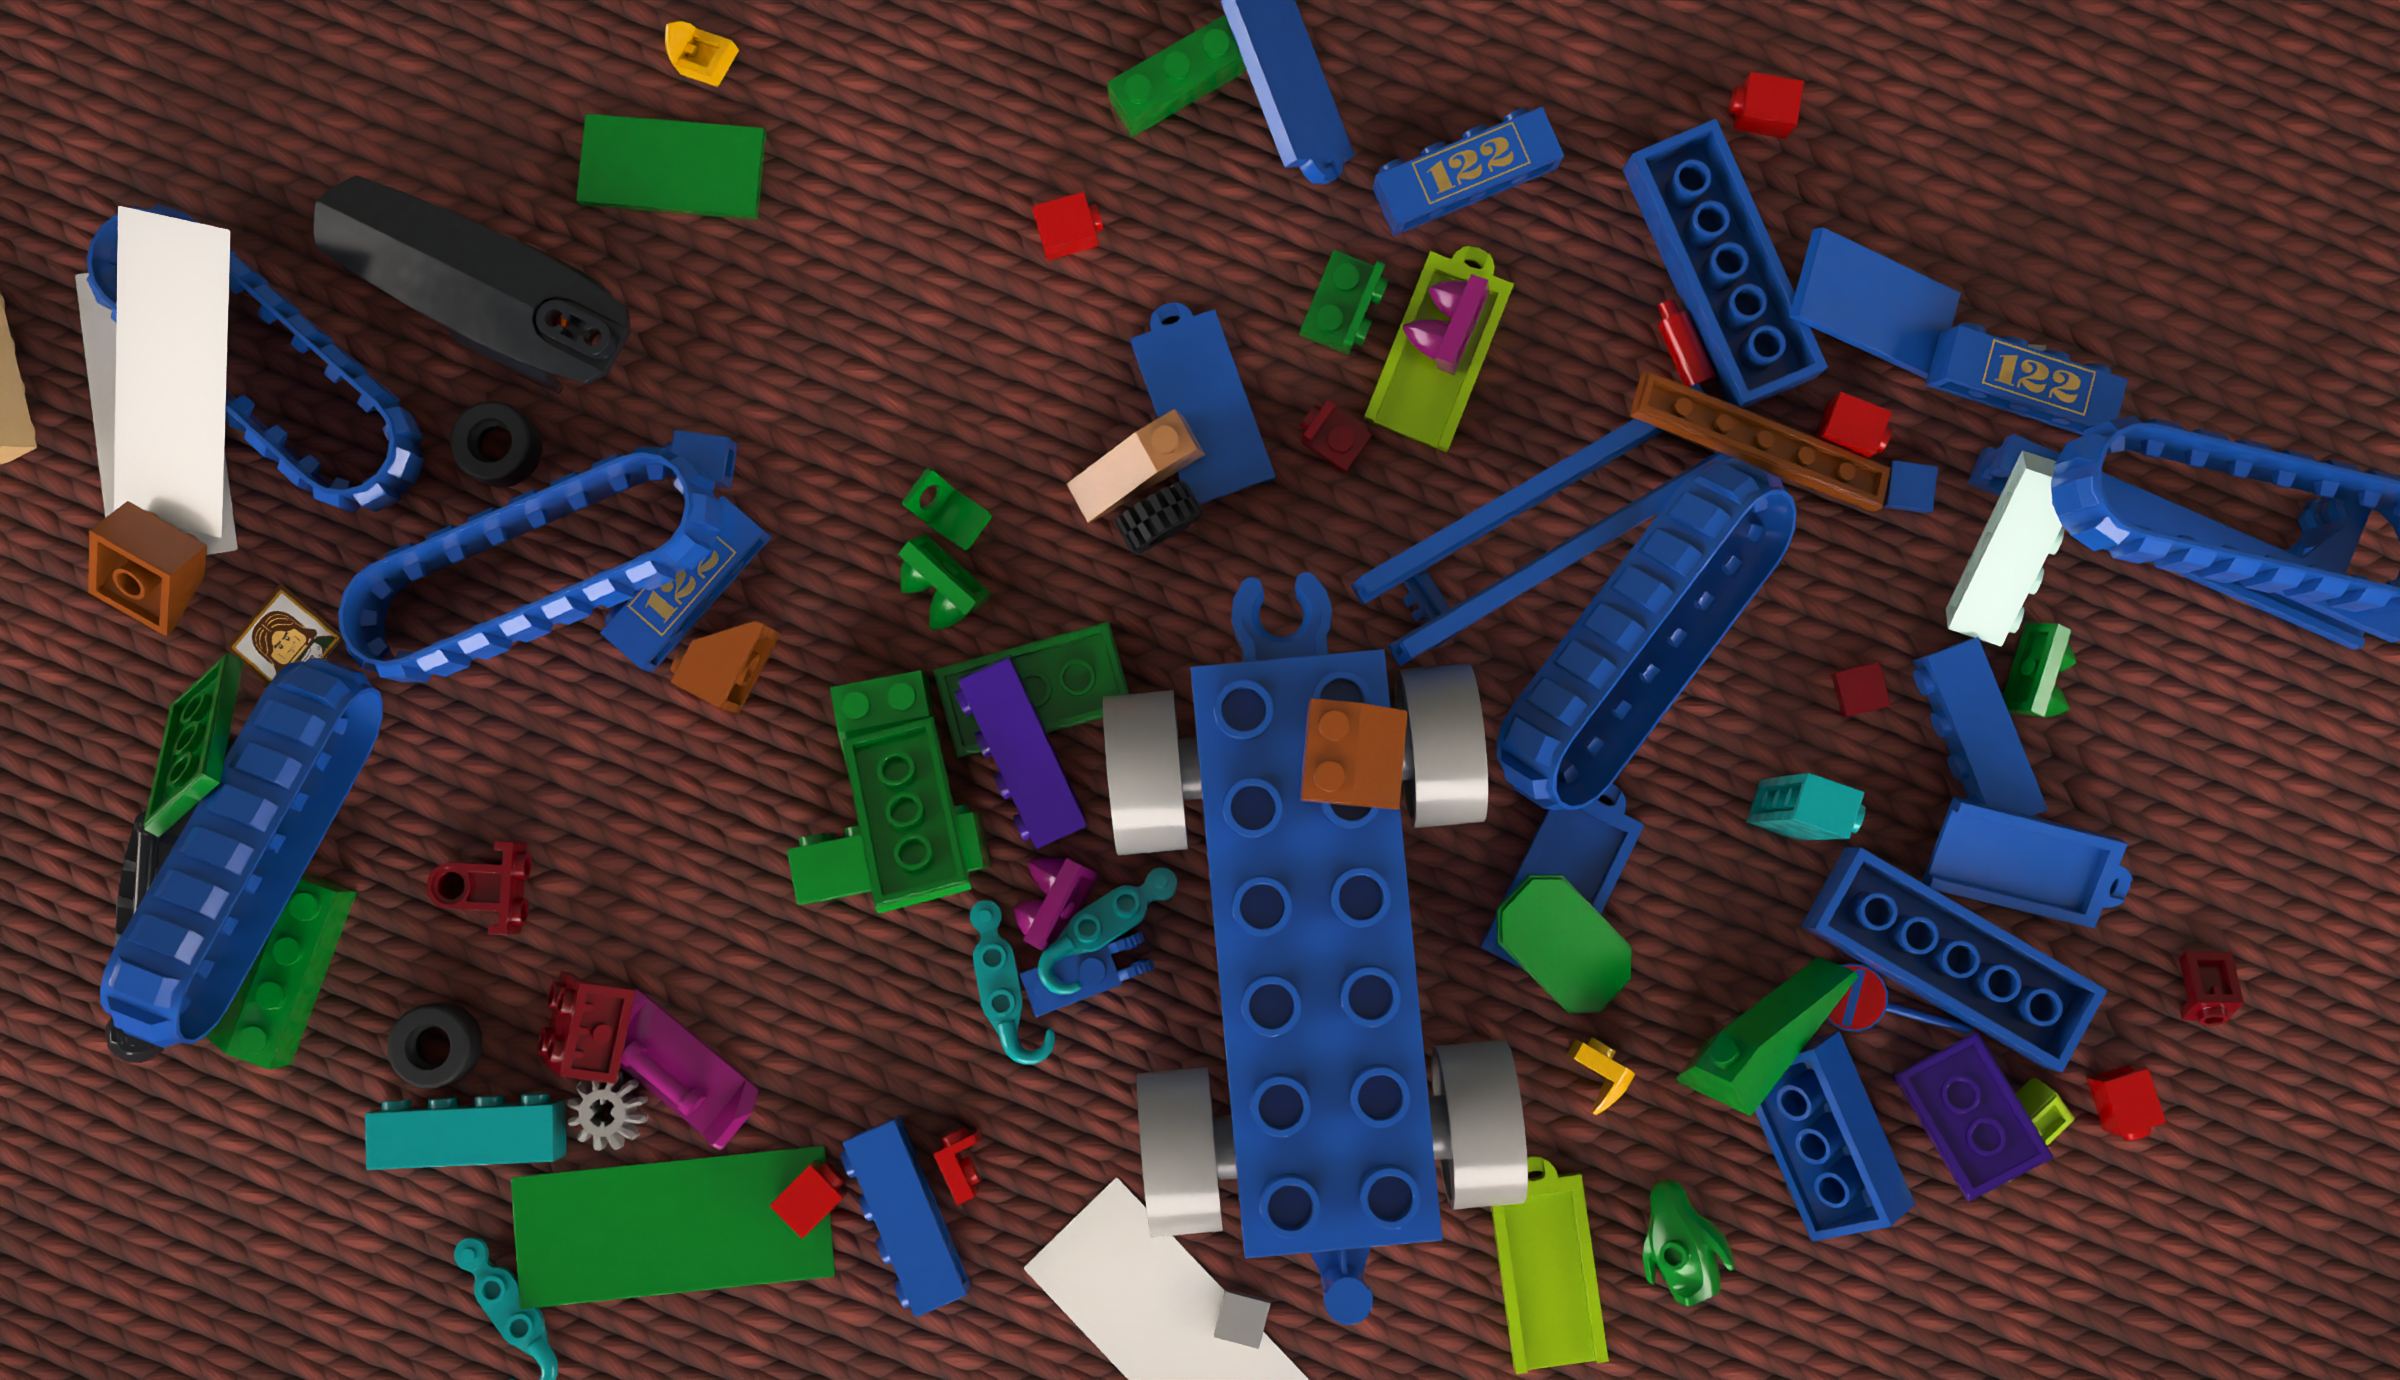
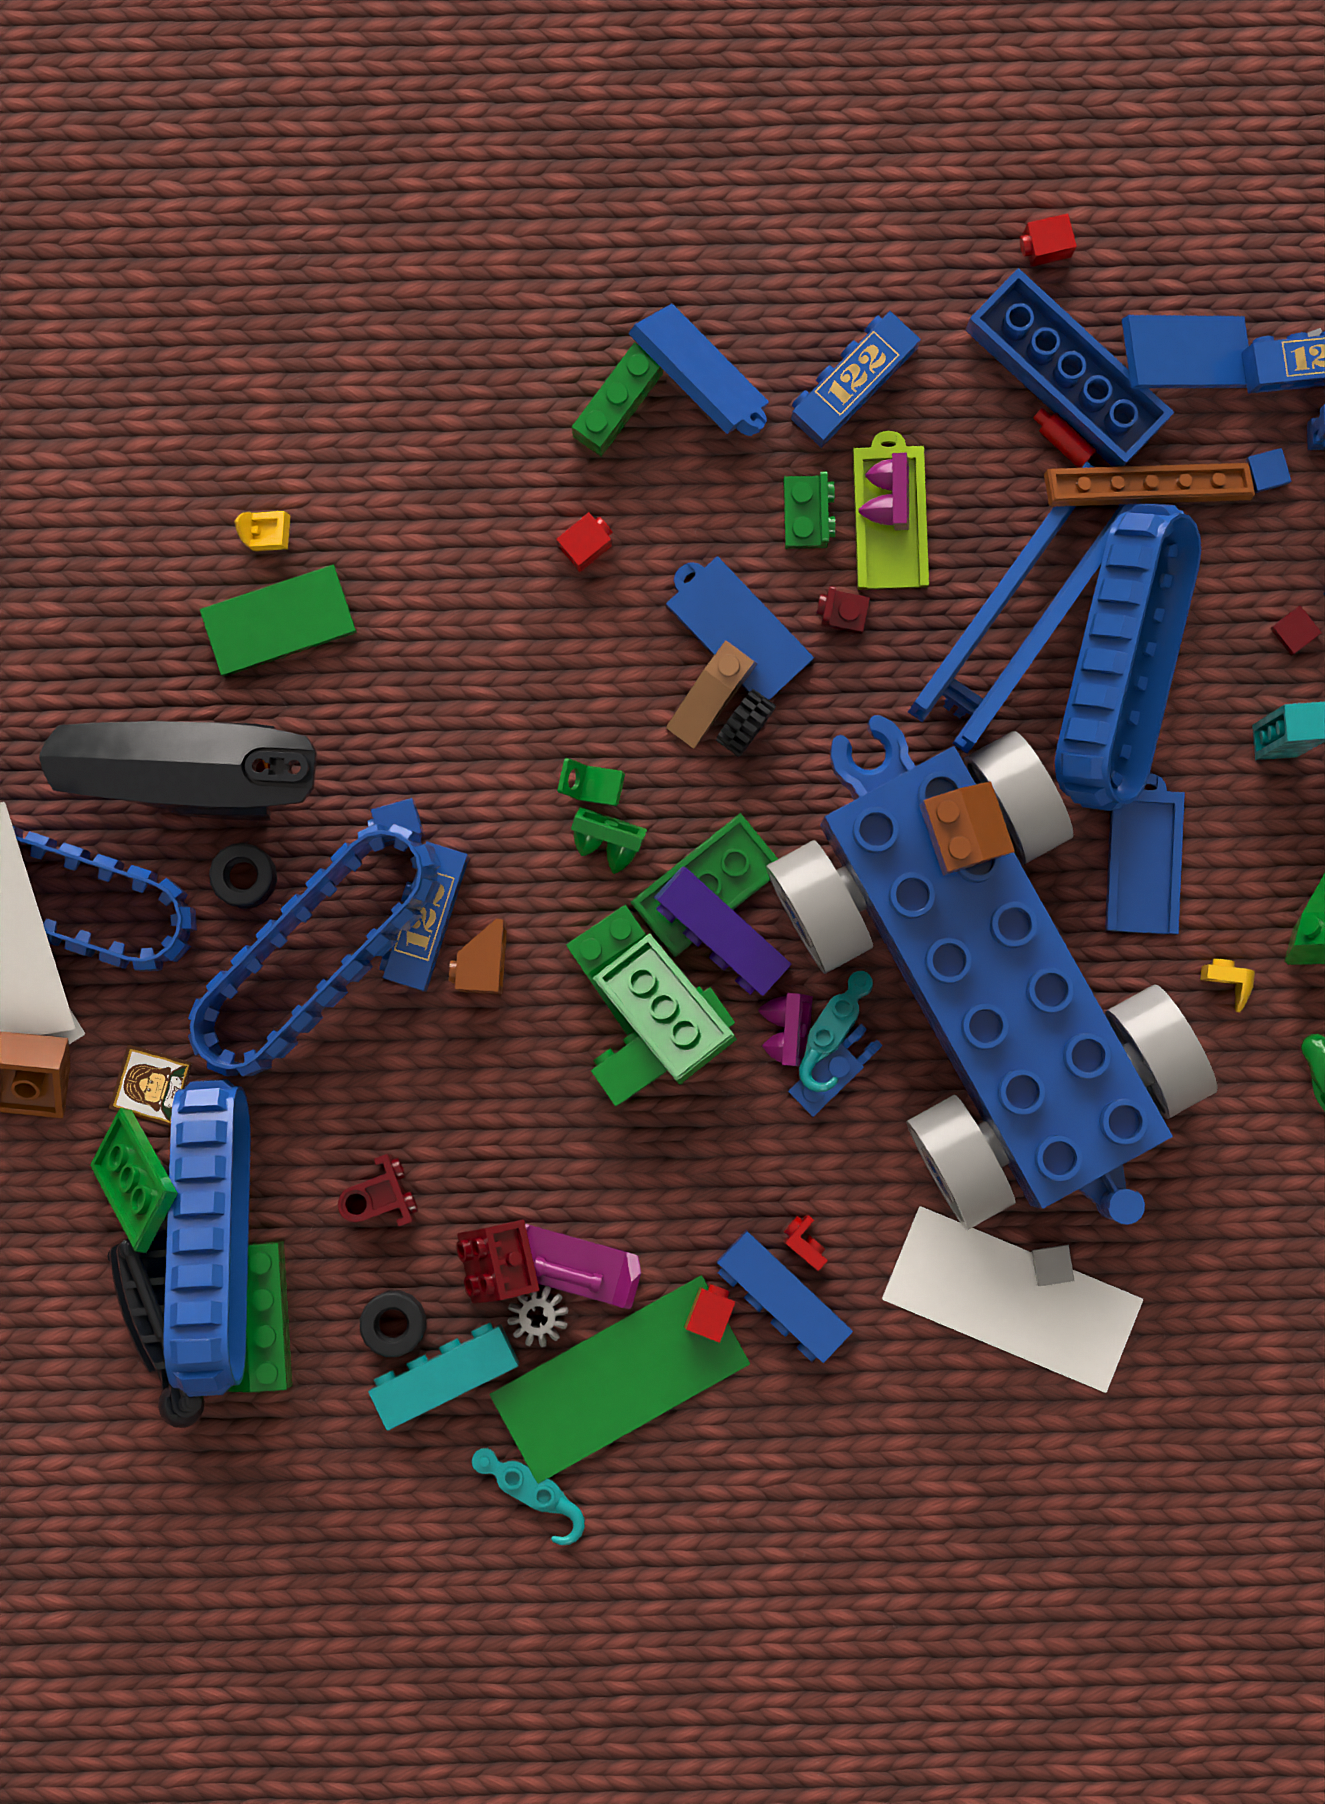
camera: 25 degrees left, 0 degrees up
teal piece [970,900,1055,1065] -> none
lime piece [1491,1156,1609,1374] -> none
green shield [1497,874,1632,1013] -> none
red brick [1815,392,1893,458] -> none

